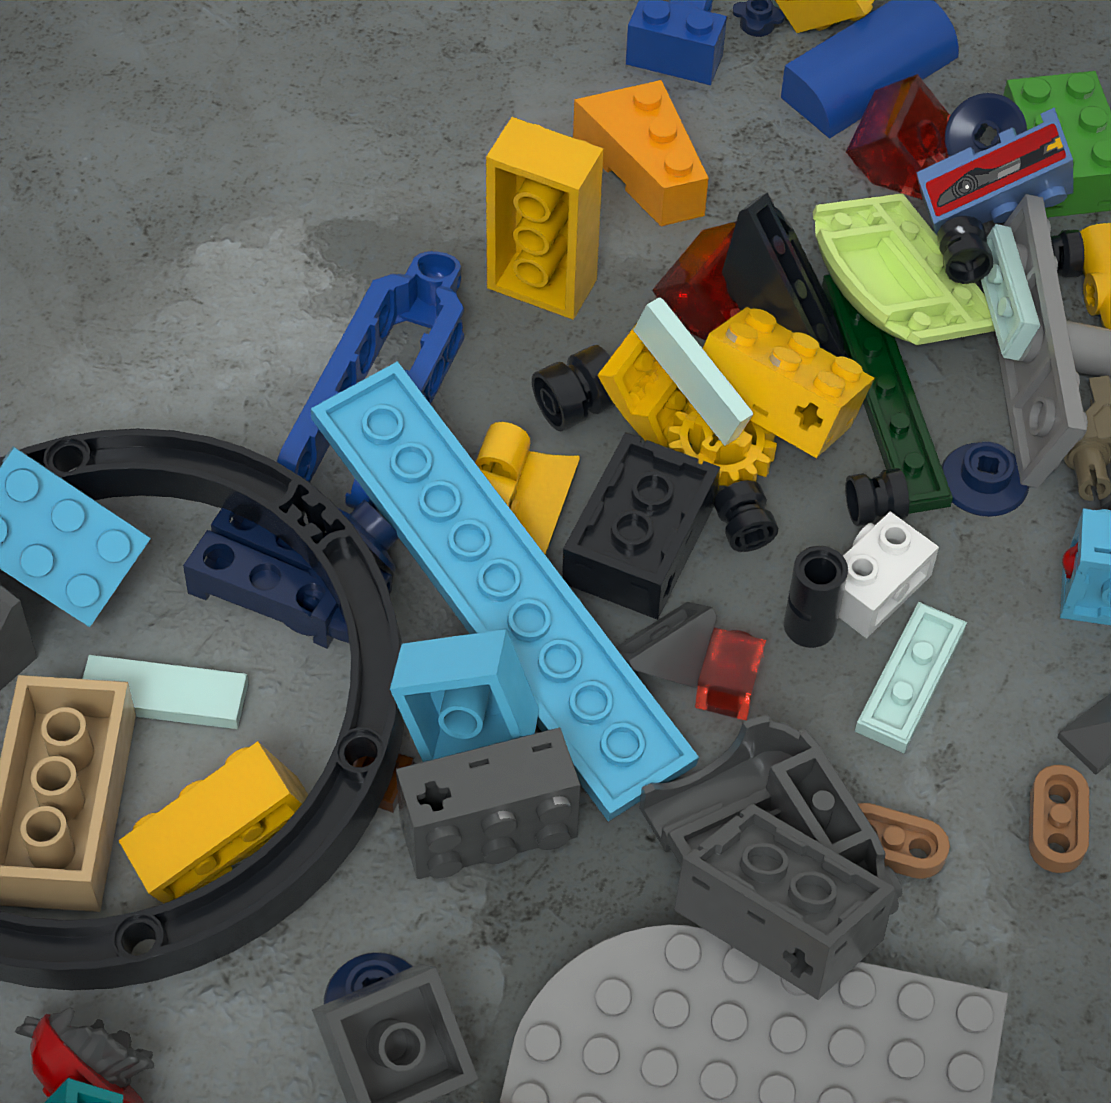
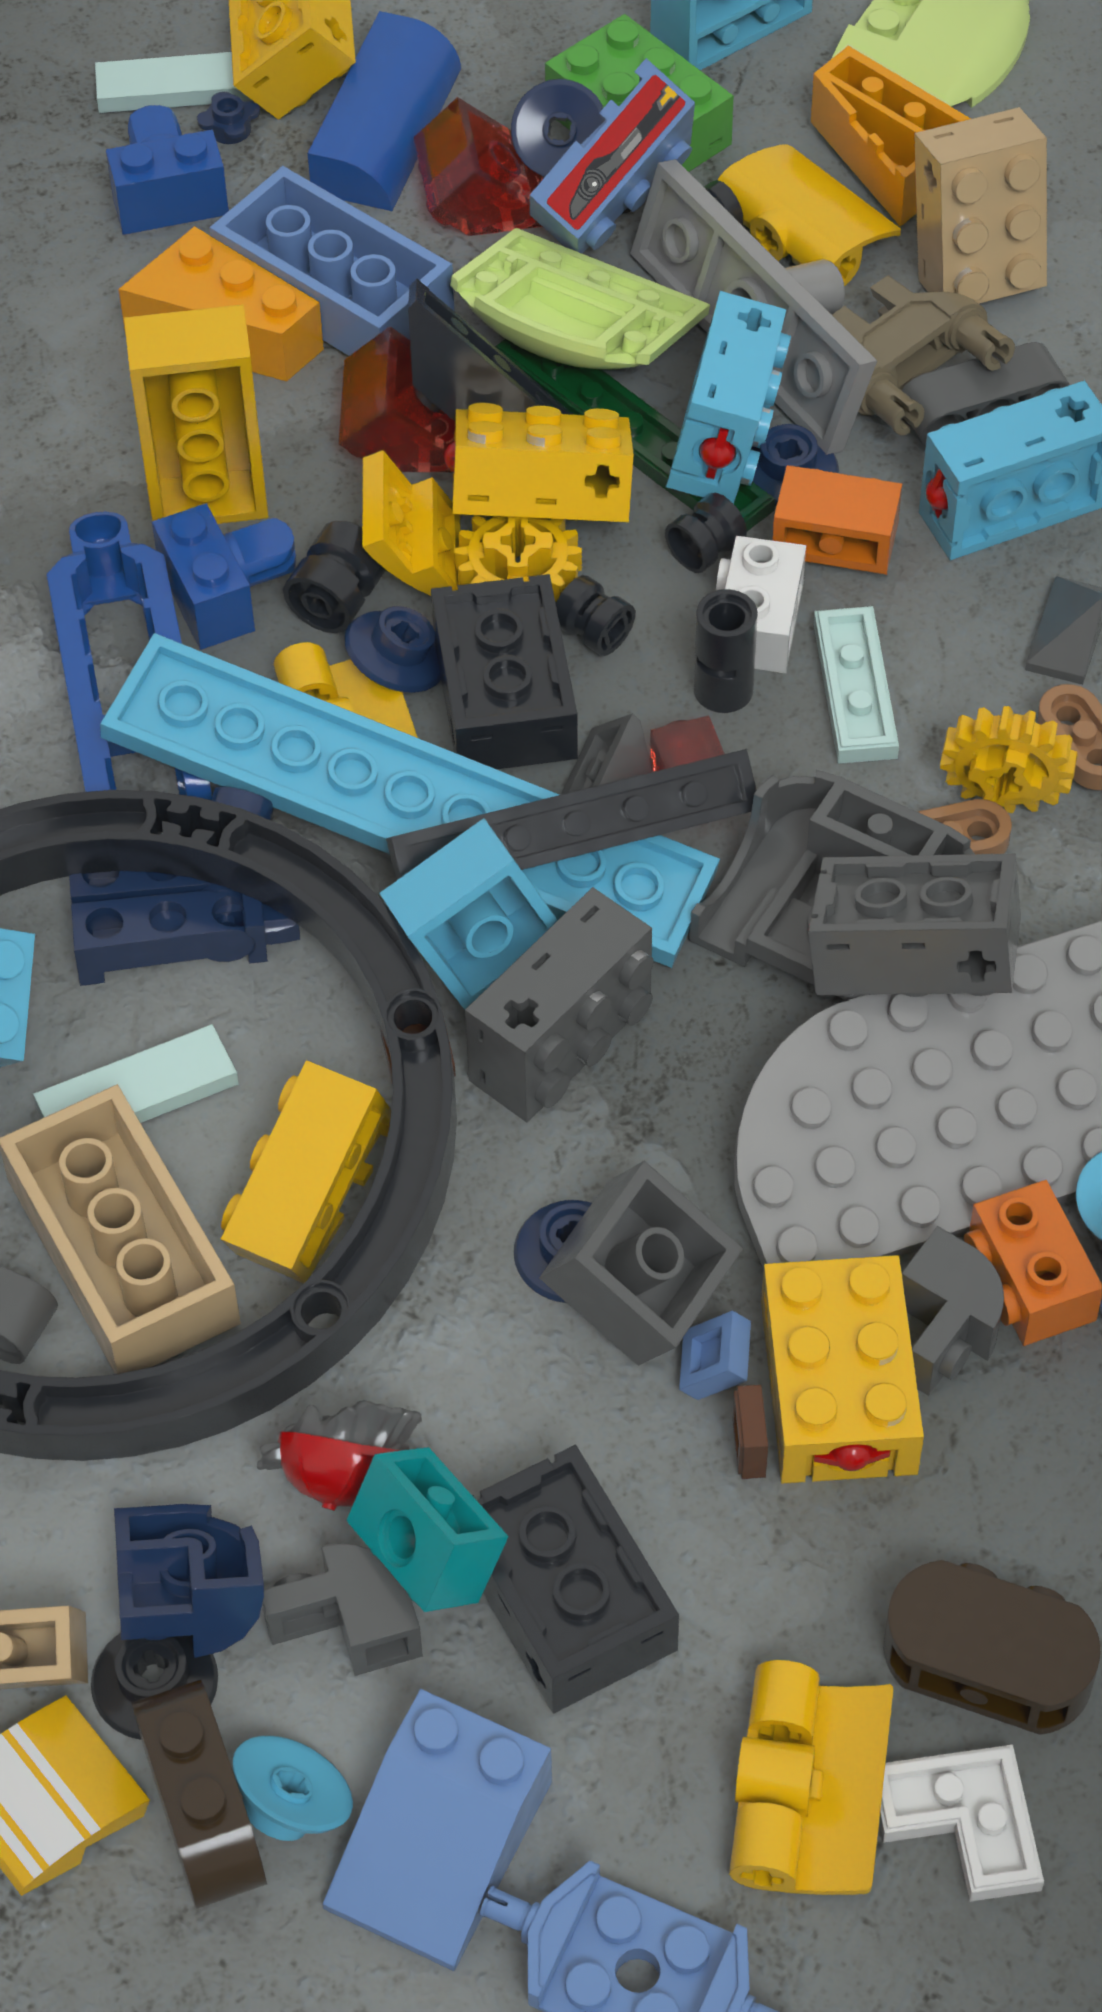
camera: 30 degrees left, 0 degrees up
light aqua tile [633,297,753,446] -> none
black wheel [937,216,993,284] -> none
light aqua tile [981,224,1041,361] -> none
none -> blue brick [152,503,296,650]
none -> medium blue brick [209,166,455,376]
none -> dark blue piece [344,606,441,693]
none -> black plate [386,749,757,881]
none -> medium azure piece [666,291,791,504]
none -> orange brick [772,465,902,575]
none -> yellow gear [940,706,1078,813]

